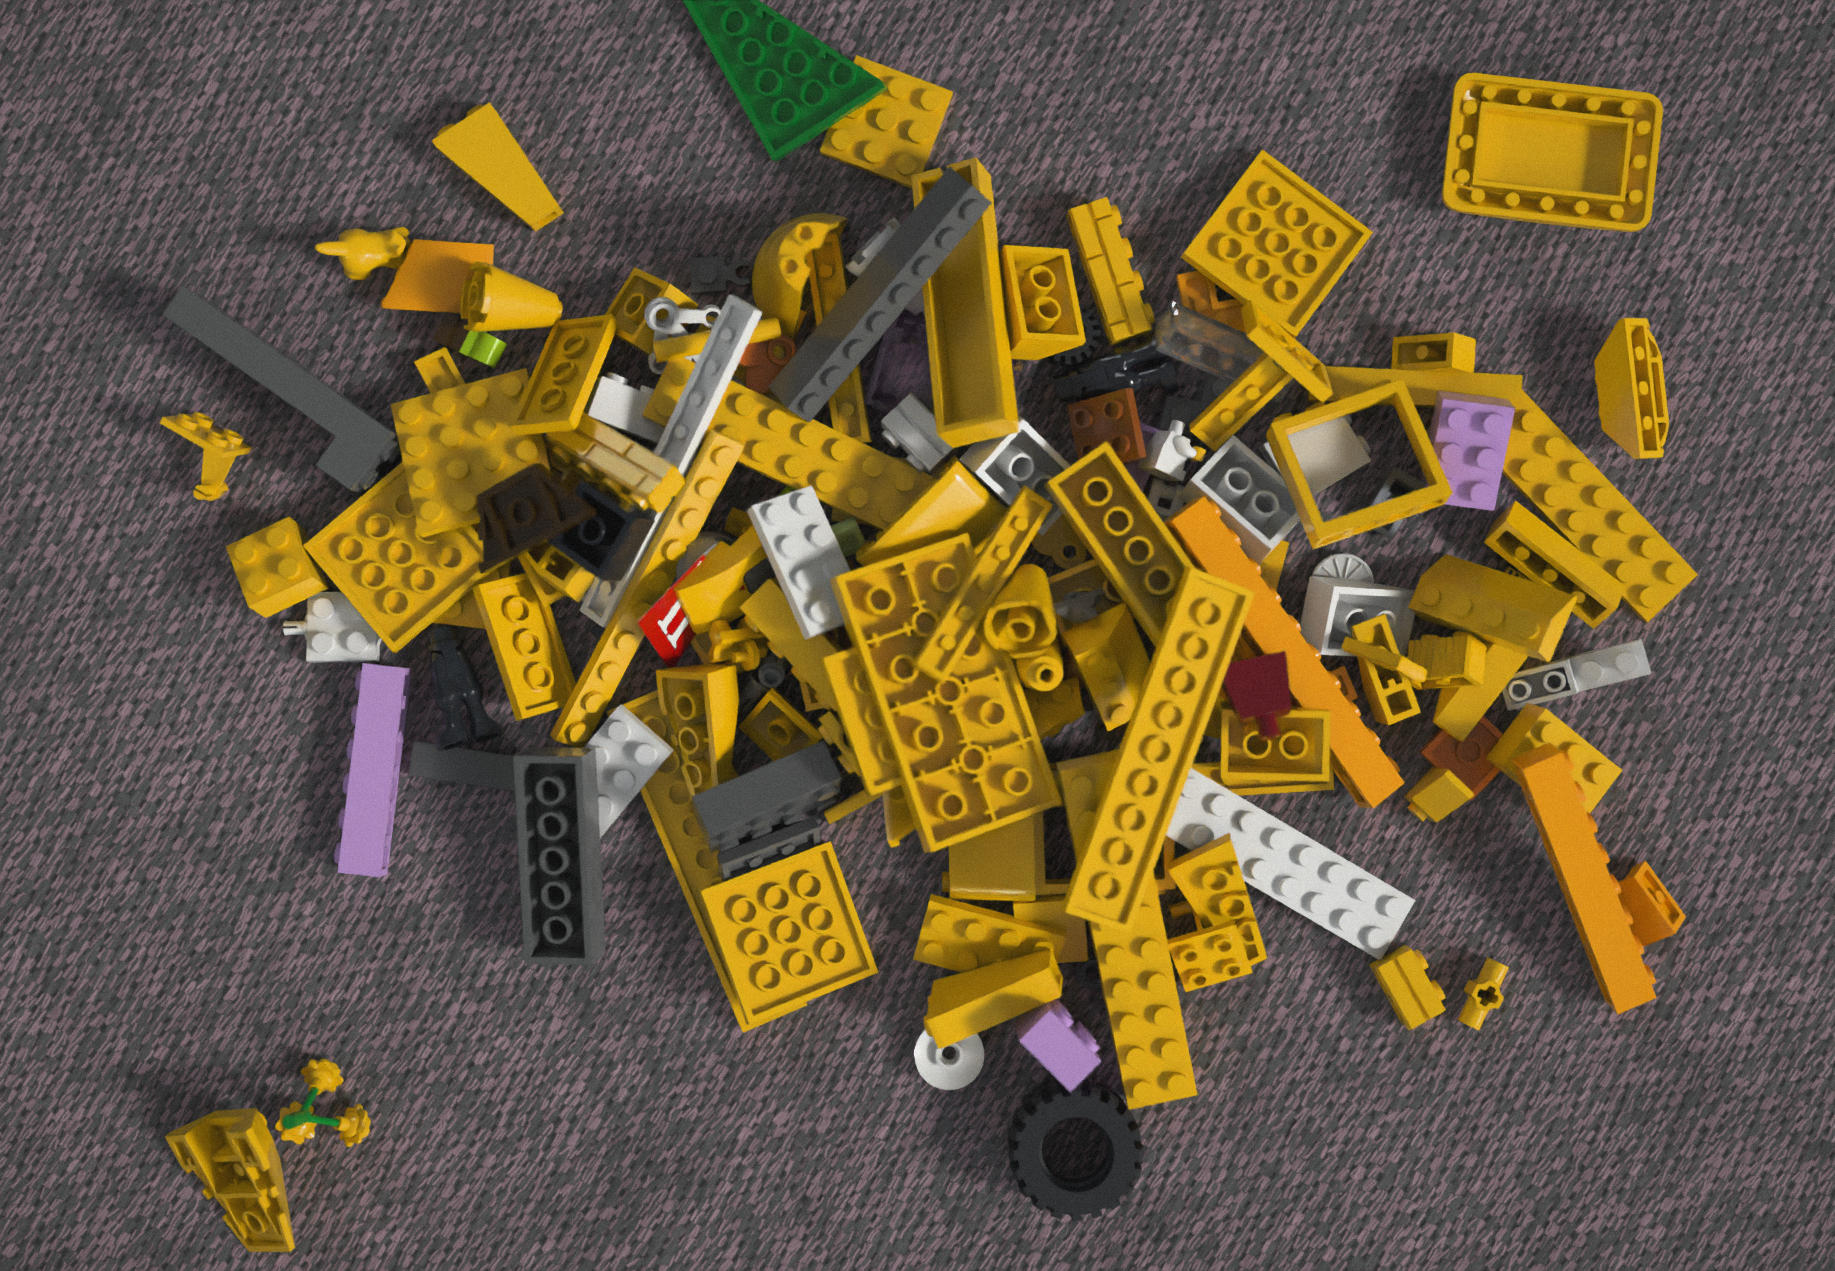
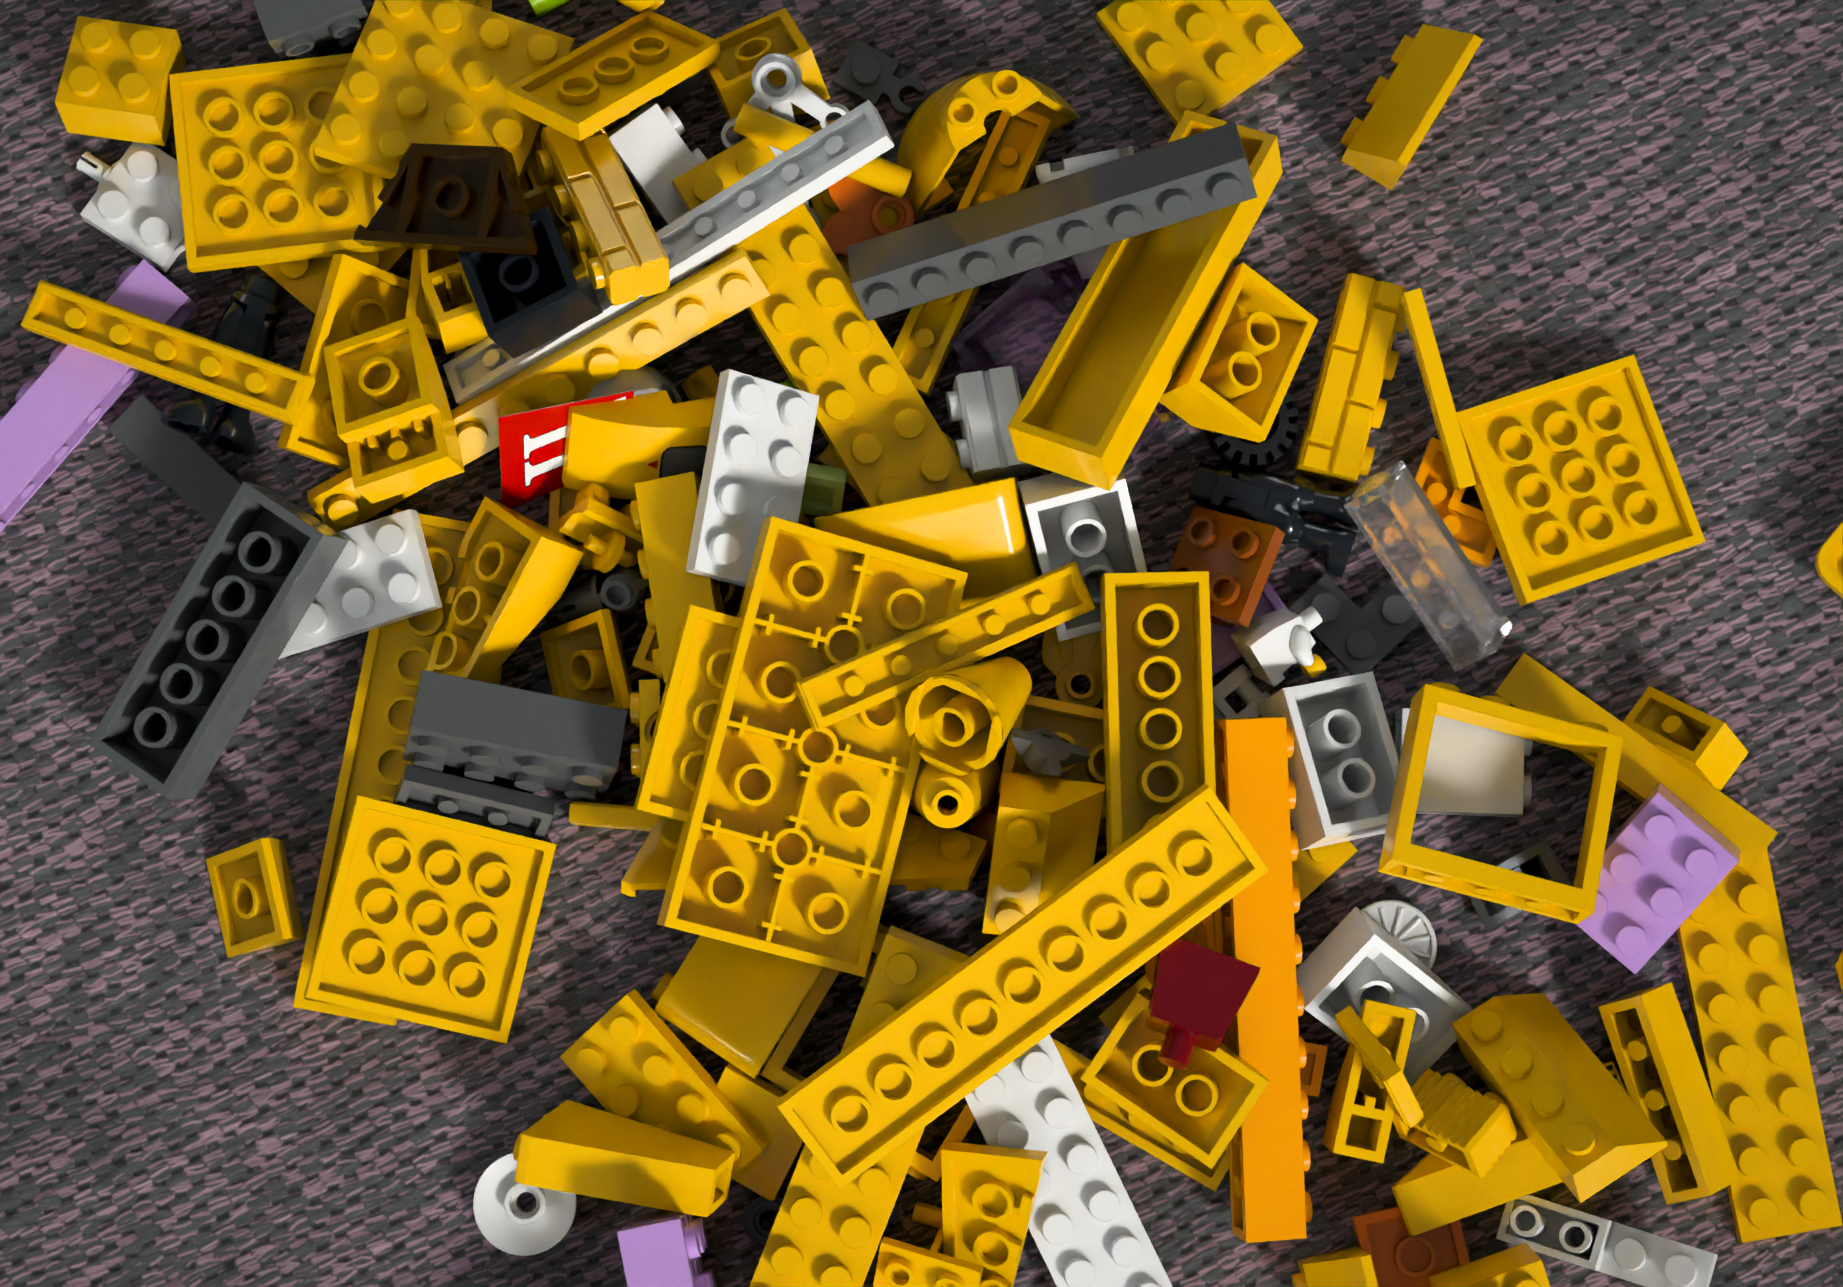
camera: 30 degrees right, 5 degrees down
yellow piece [1189,299,1333,452] -> none
none -> yellow tile [21,279,316,427]
none -> yellow slope [206,837,305,958]
none -> yellow slope [323,315,465,504]
none -> yellow slope [1340,24,1483,191]
none -> yellow tile [1400,288,1477,490]

